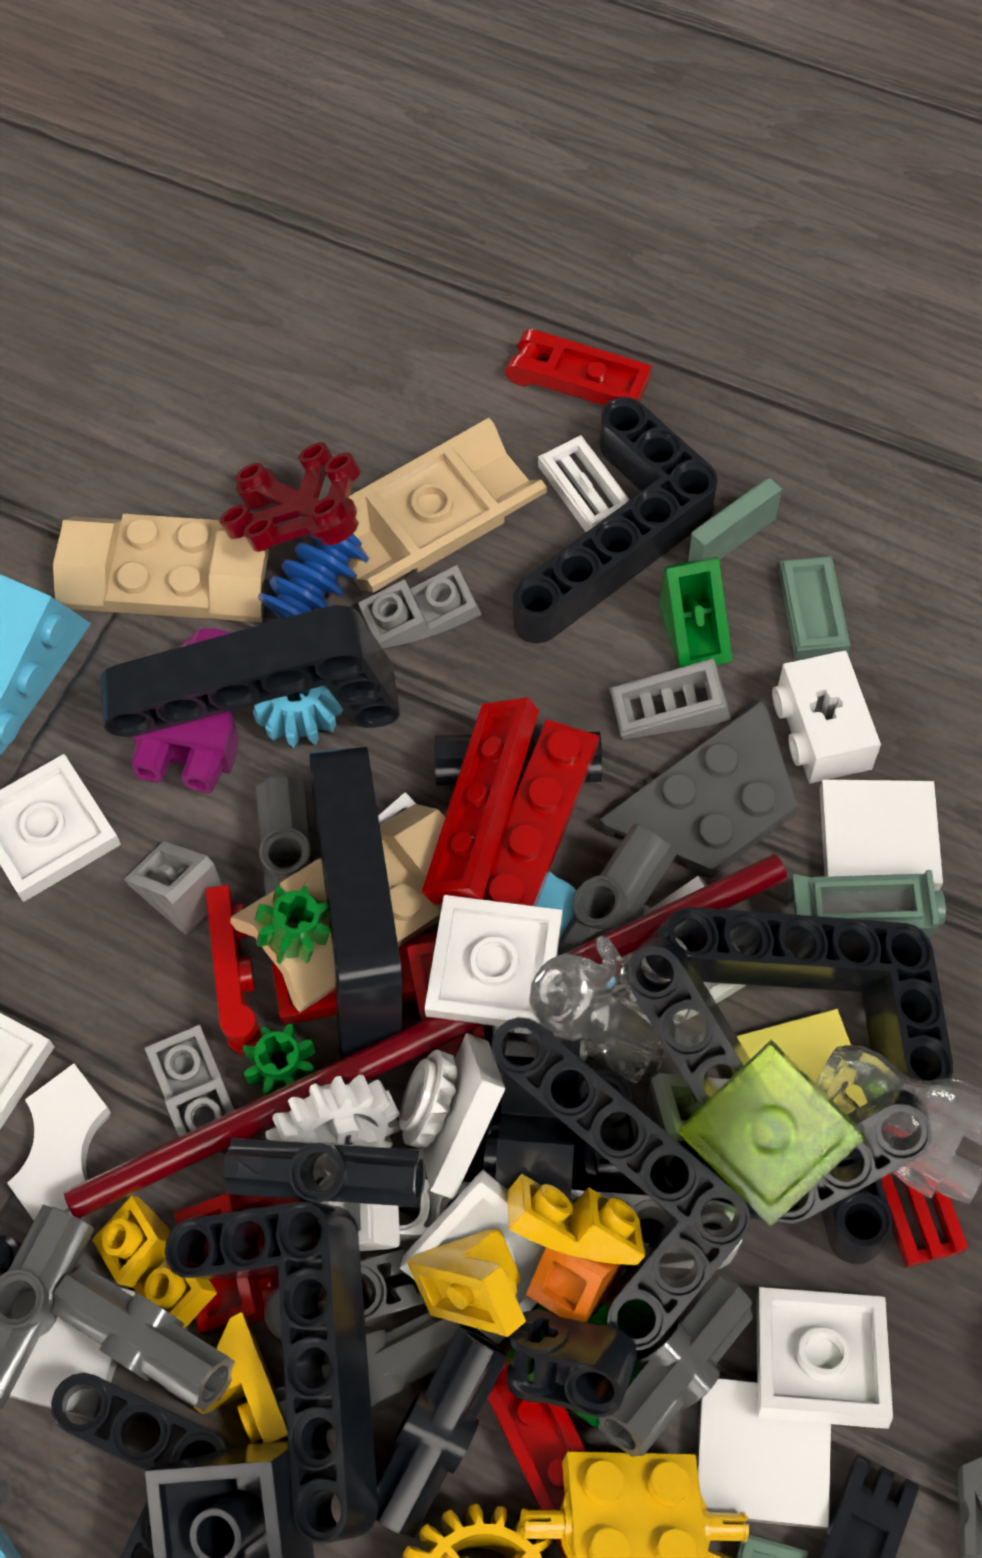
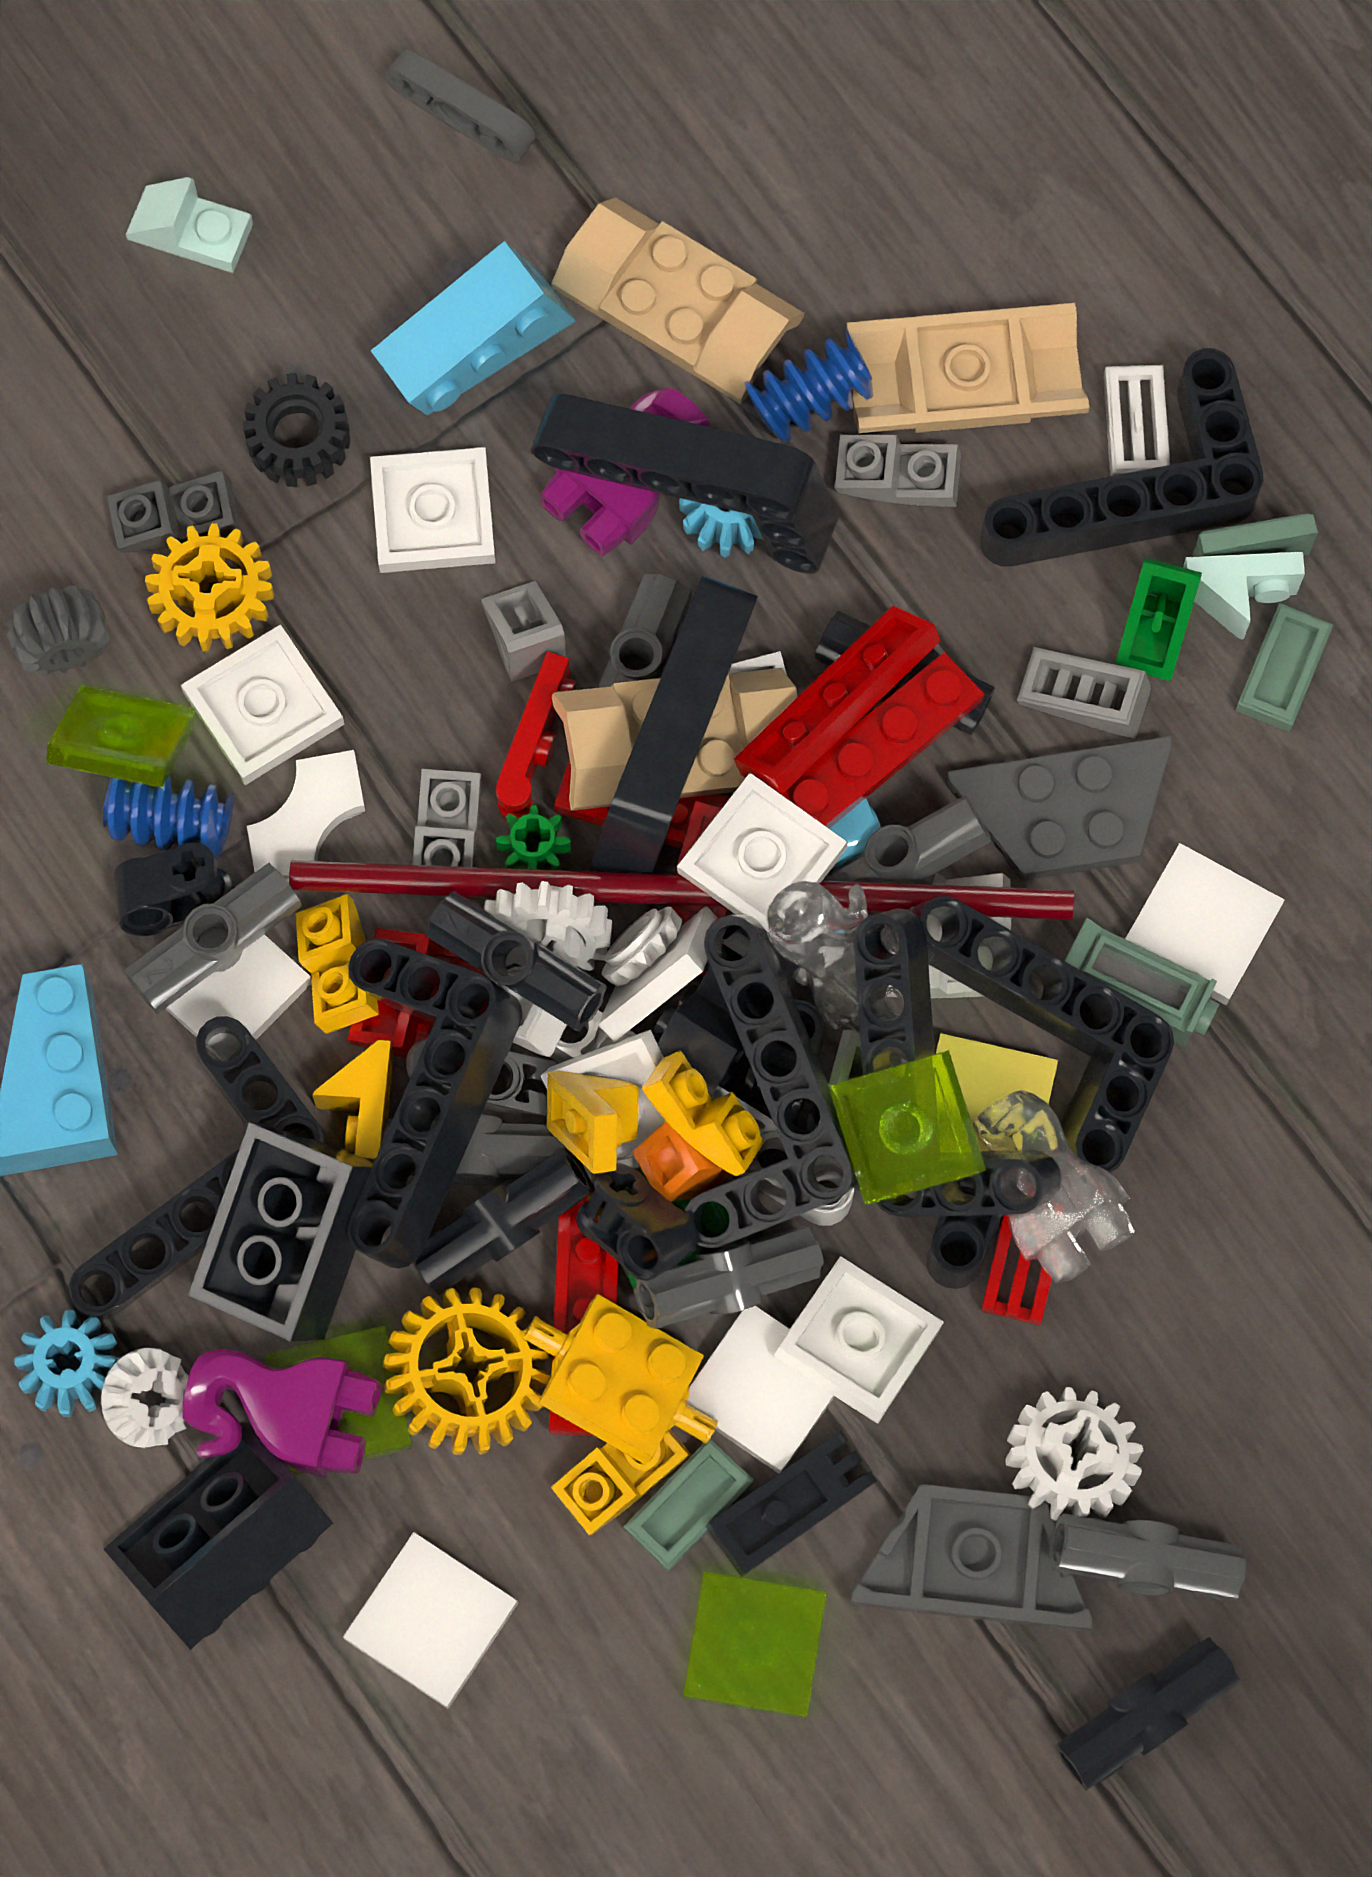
camera: 25 degrees right, 10 degrees up
dark grey piece [51,1265,235,1412] -> none
dark red plant [219,442,361,552] -> none
green gear [254,886,331,964] -> none
red plate [505,329,652,406] -> none
white brick [772,650,881,784] -> none
none -> light aqua slope [1183,552,1305,639]

